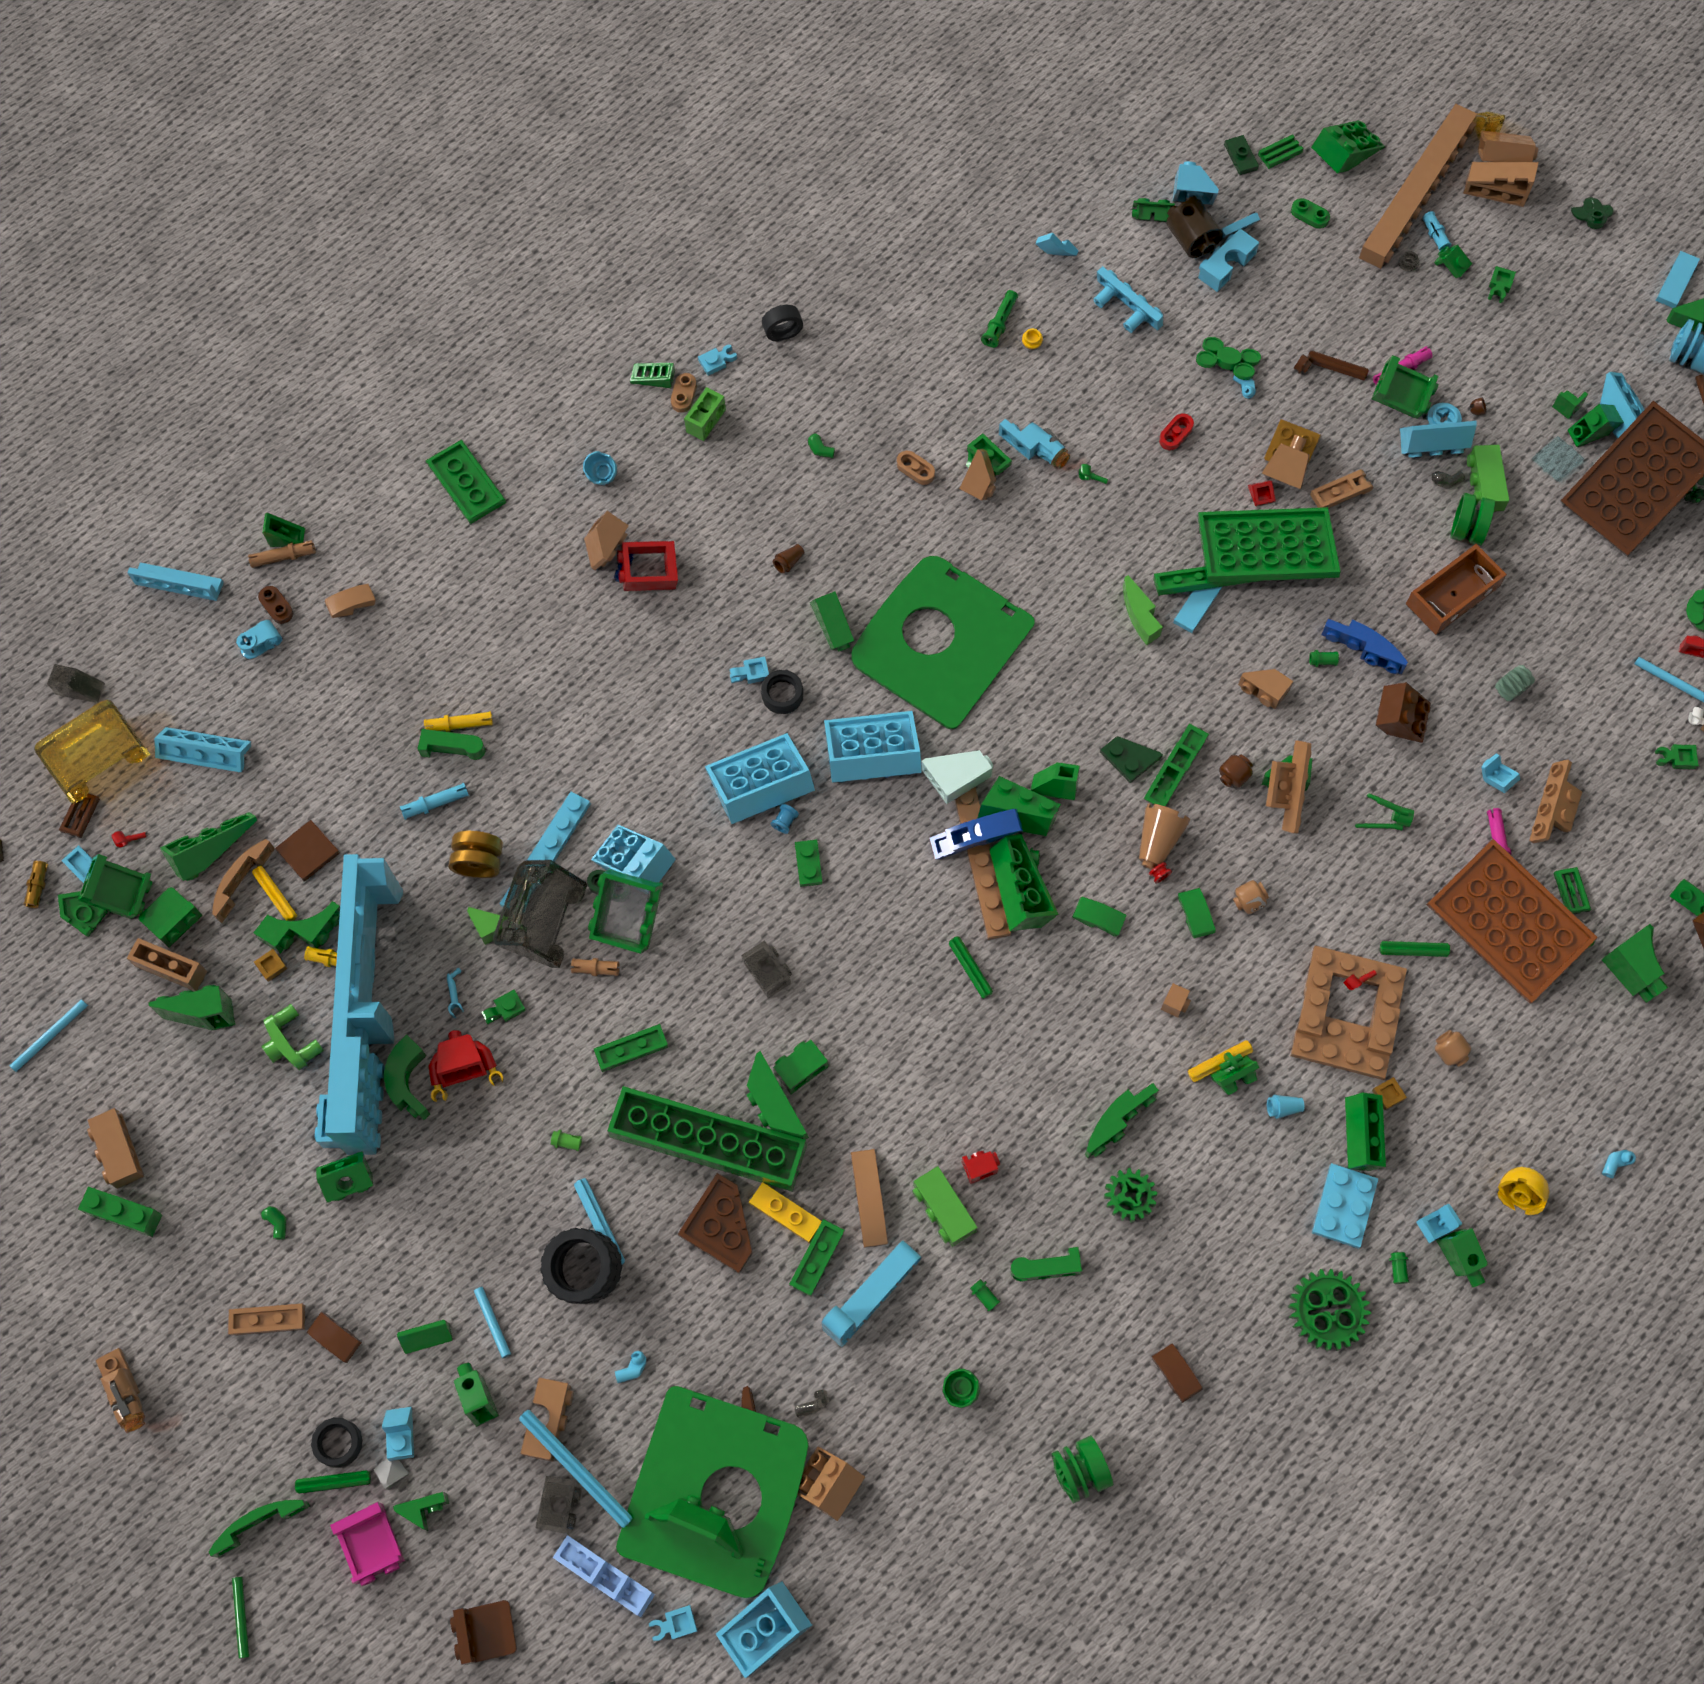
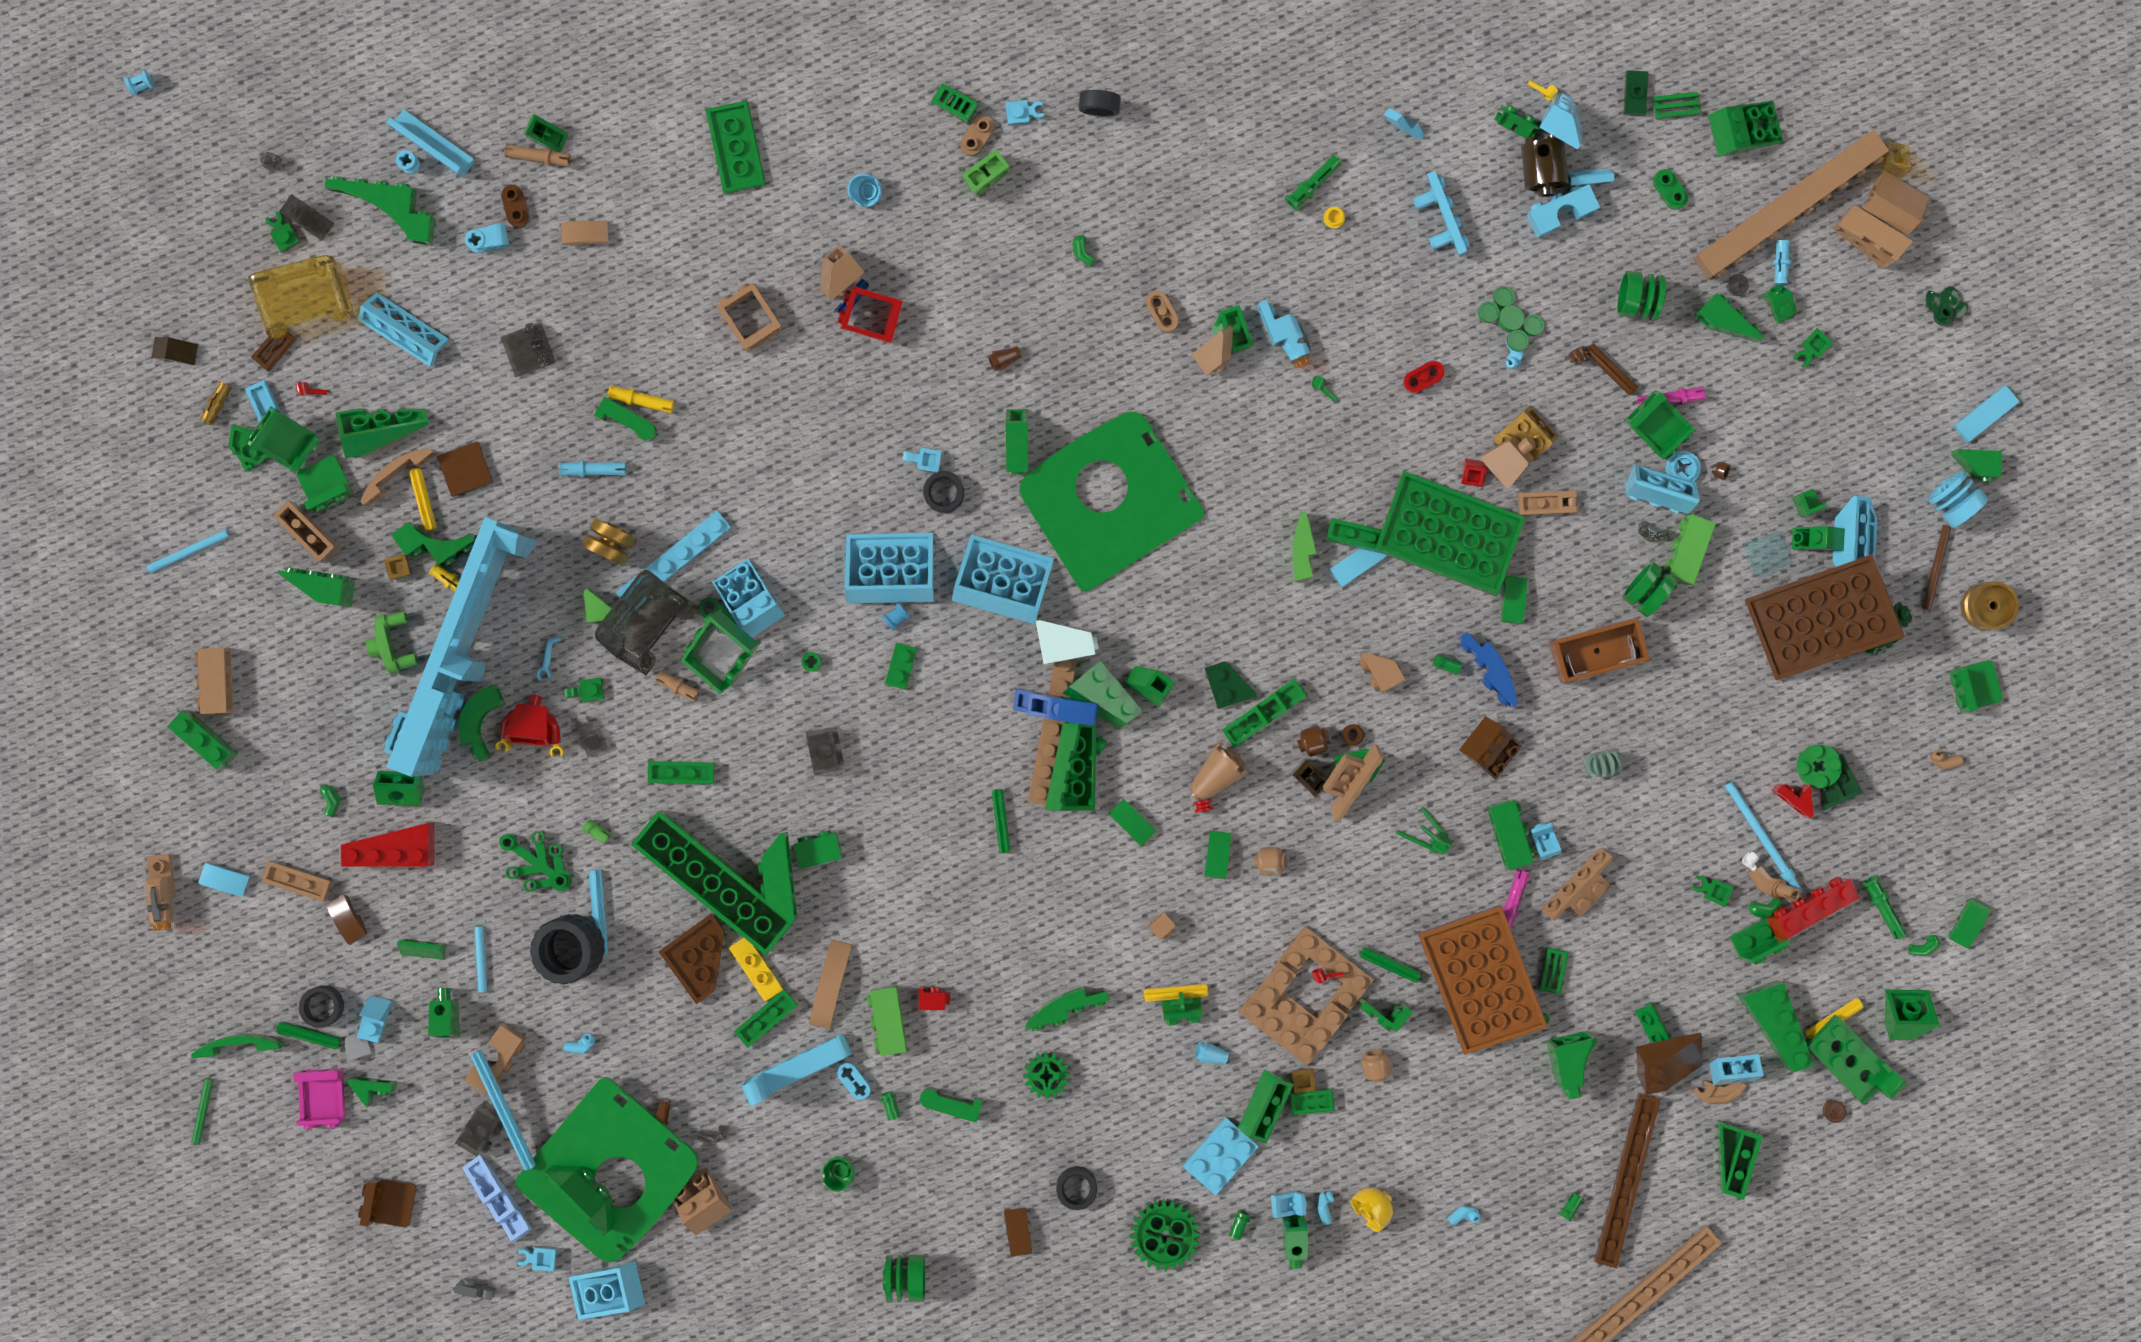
camera: 20 degrees right, 20 degrees up
none -> medium azure slope [198,862,249,897]
none -> clear smoke plate [260,152,282,171]
none -> green plate [265,211,301,253]
none -> green arch [324,176,435,245]
none -> red wedge [341,822,435,867]
none -> medium azure bush [396,150,420,174]
none -> green plant [499,831,572,892]
none -> clear smoke hinge [501,322,556,377]
none -> clear smoke plate [575,716,609,757]
none -> medium nougat window [717,283,784,353]
none -> green bush [801,652,822,672]
none -> medium azure beam [837,1062,871,1100]
none -> black tyre [1056,1166,1098,1210]
none -> green plate [1289,1088,1335,1115]
none -> dark brown slope [1290,758,1327,797]
none -> medium azure arm [1318,1191,1334,1225]
none -> reddish brown plate [1342,724,1364,746]
none -> green bracket [1358,997,1413,1032]
none -> green brick [1487,799,1535,870]
none -> green slope [1501,576,1528,624]
none -> yellow hand [1527,80,1558,101]
none -> green wheel [1617,270,1666,321]
none -> green slope [1694,293,1764,343]

